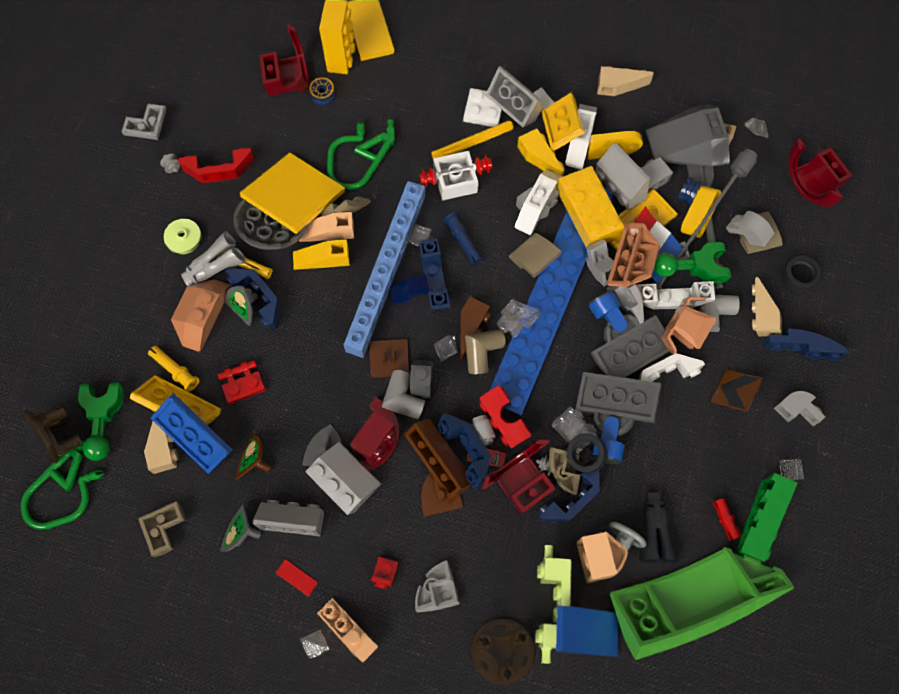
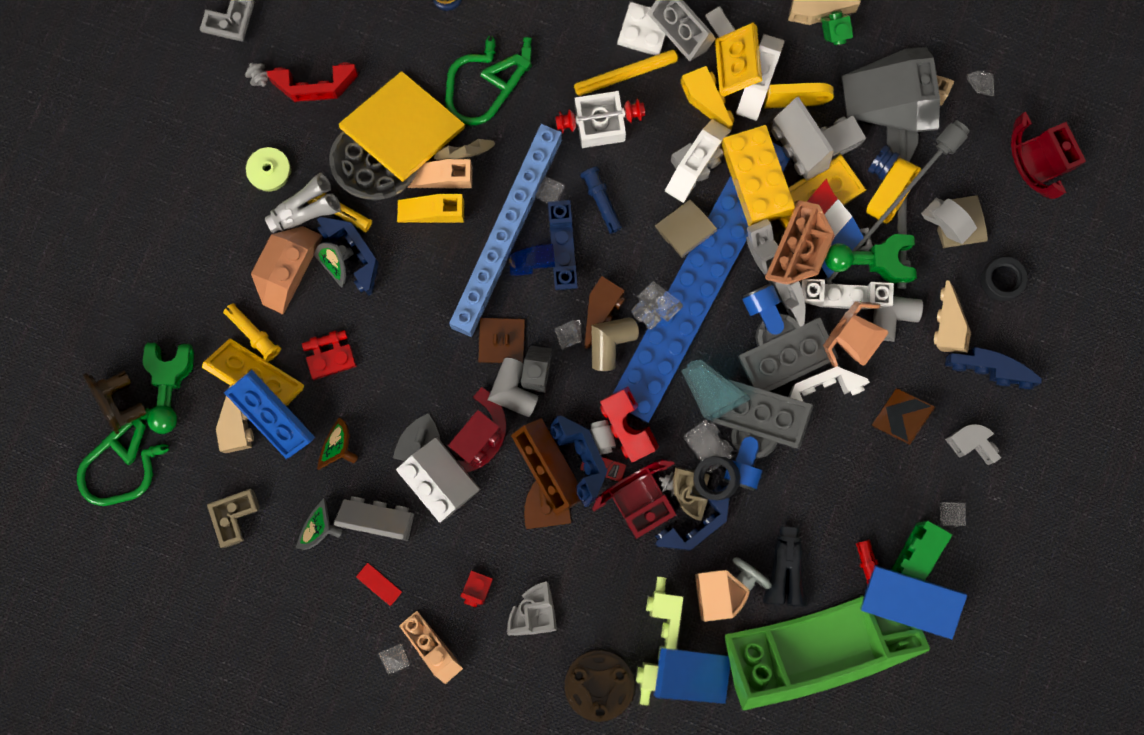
camera: 10 degrees right, 10 degrees up
none -> clear light blue slope [682,360,750,421]
none -> green brick [821,11,853,45]
none -> blue tile [860,565,967,639]

